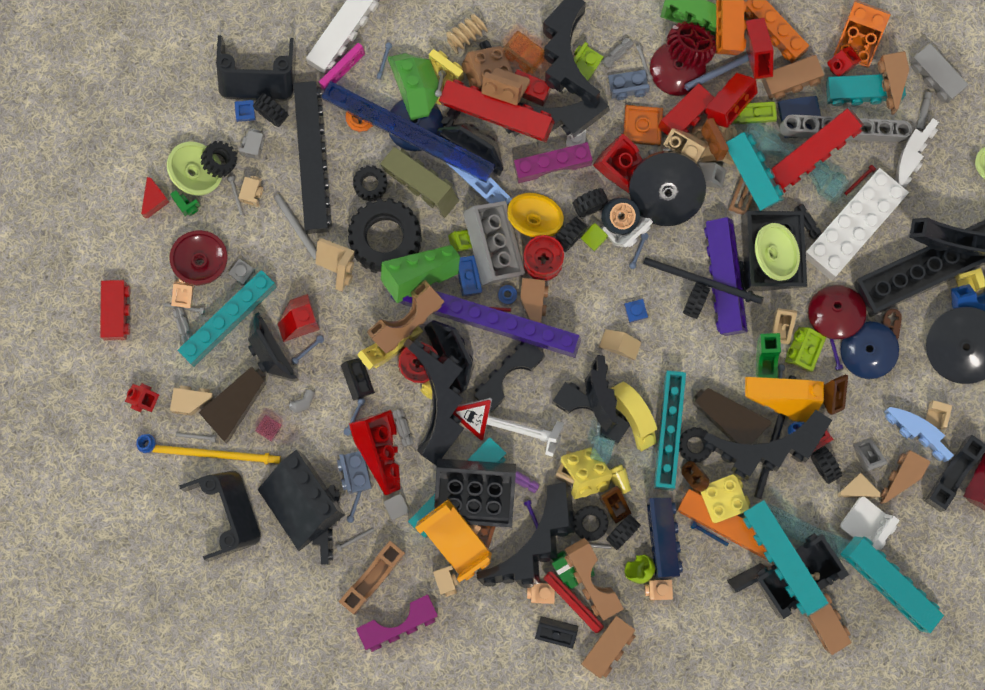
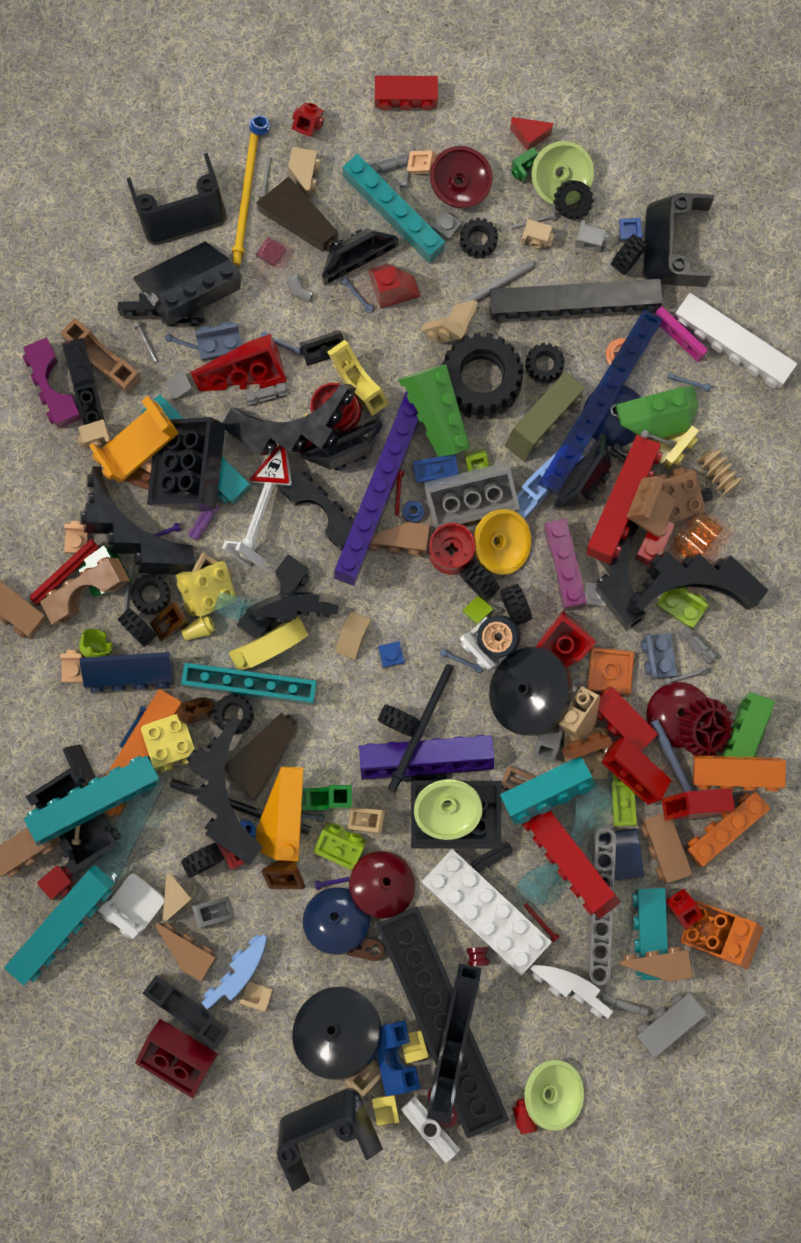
camera: 90 degrees right, 0 degrees up
medium nougat arch [367,280,444,354] -> none
black slope [535,616,579,649] -> none
none -> red brick [36,865,75,900]
none -> black slope [62,338,105,425]
none -> black tyre [460,218,498,259]
none -> dark red wheel [466,947,490,966]

